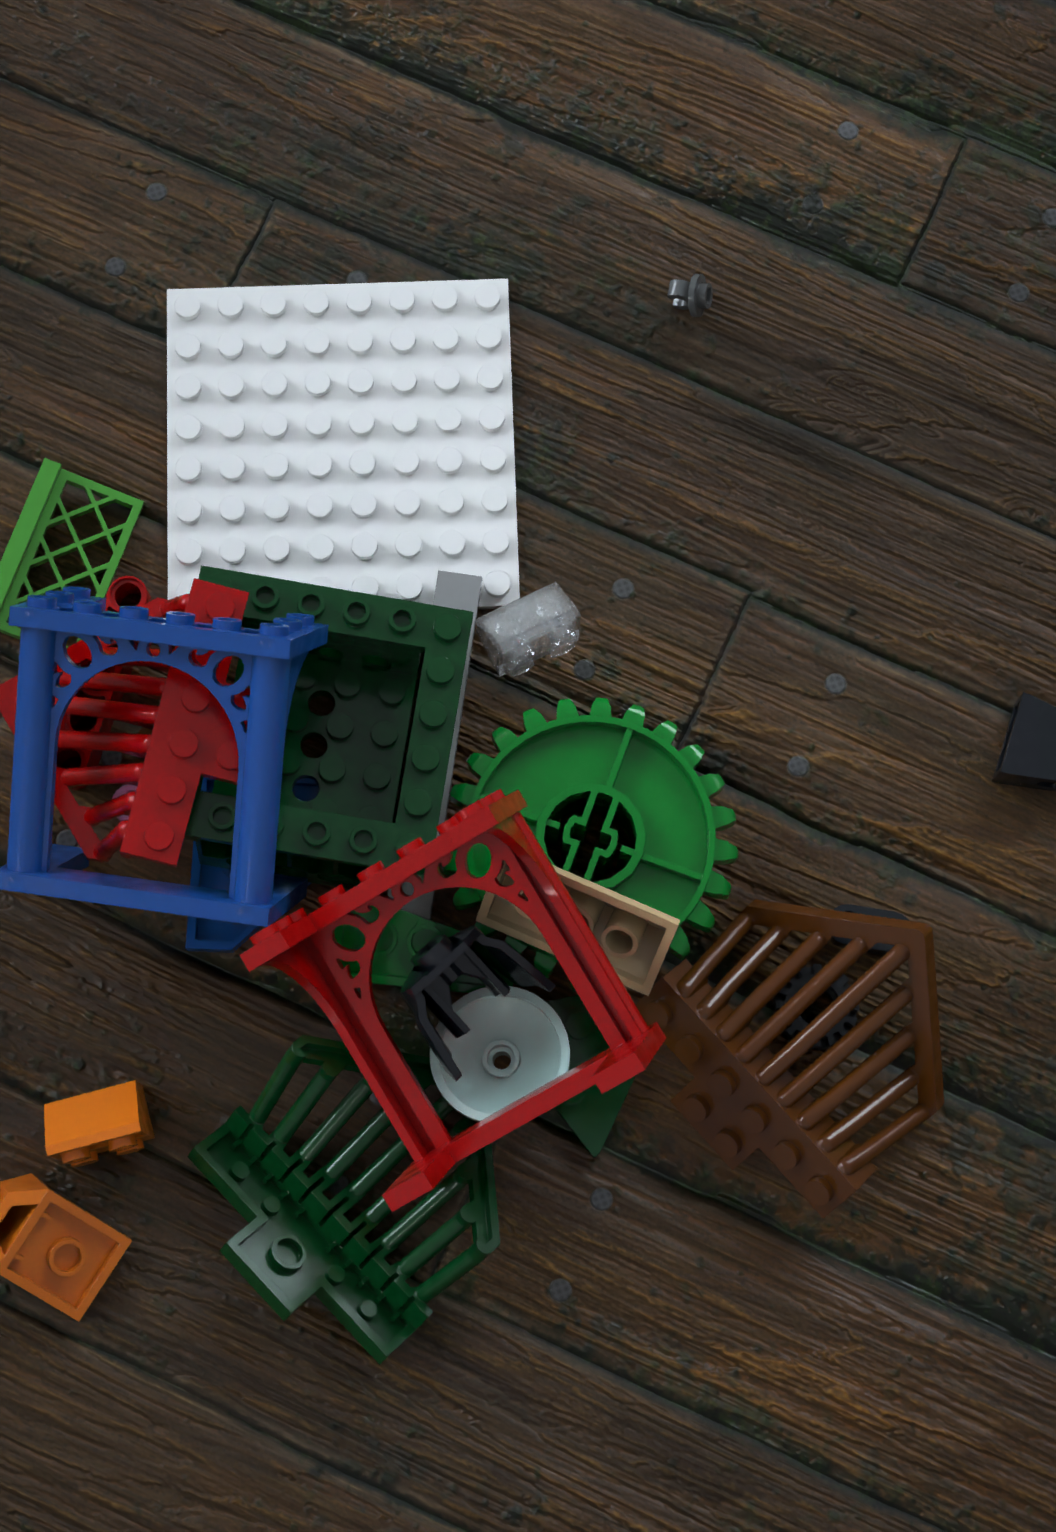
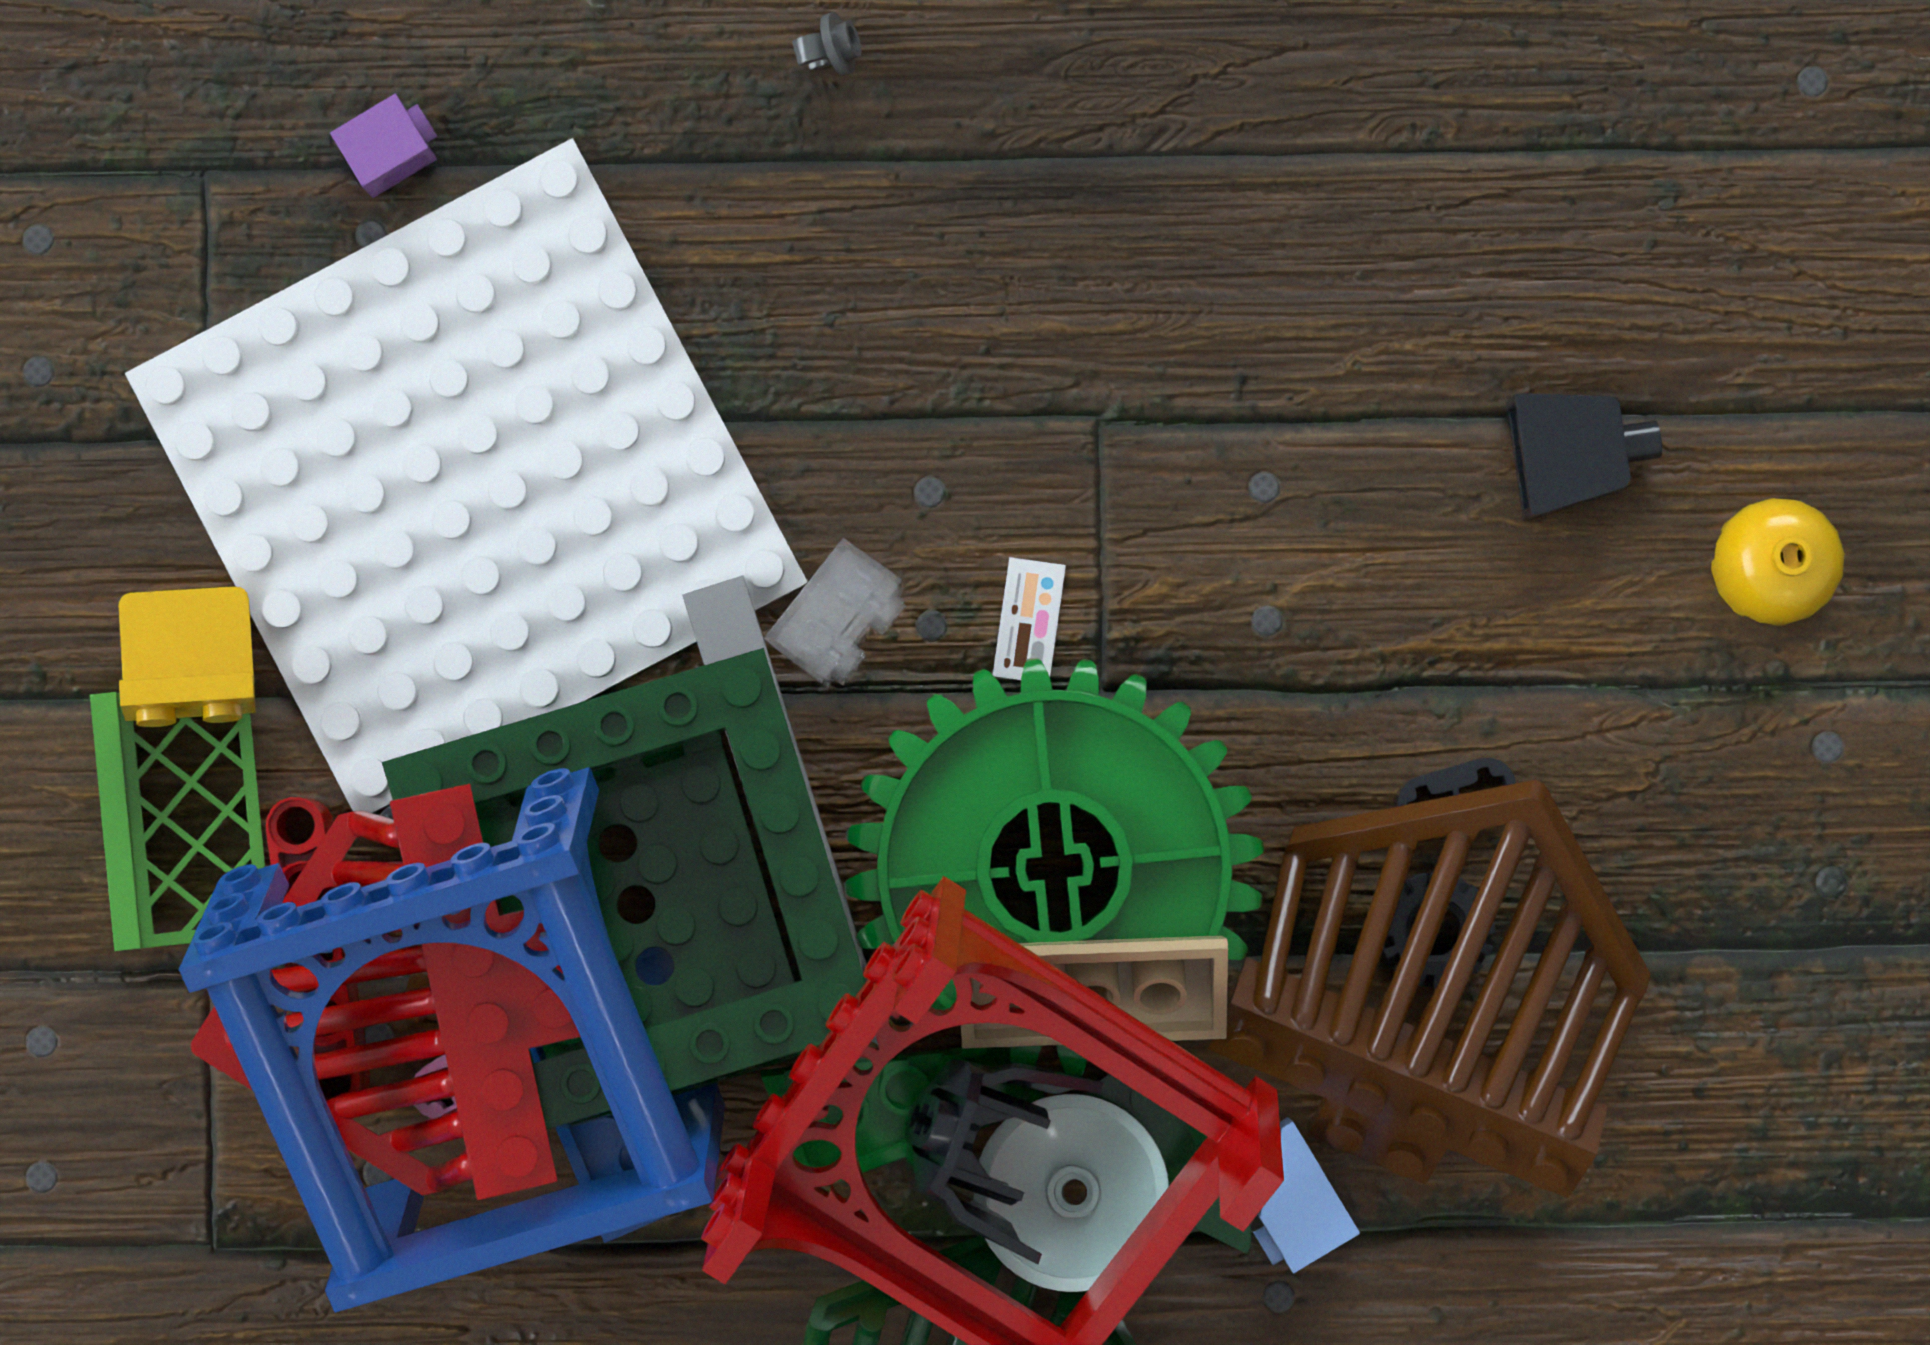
camera: 20 degrees left, 10 degrees up
none -> yellow bracket [119,587,256,727]
none -> medium lavender brick [330,93,437,198]
none -> white sticker [993,557,1066,680]
none -> light blue slope [1253,1117,1360,1274]

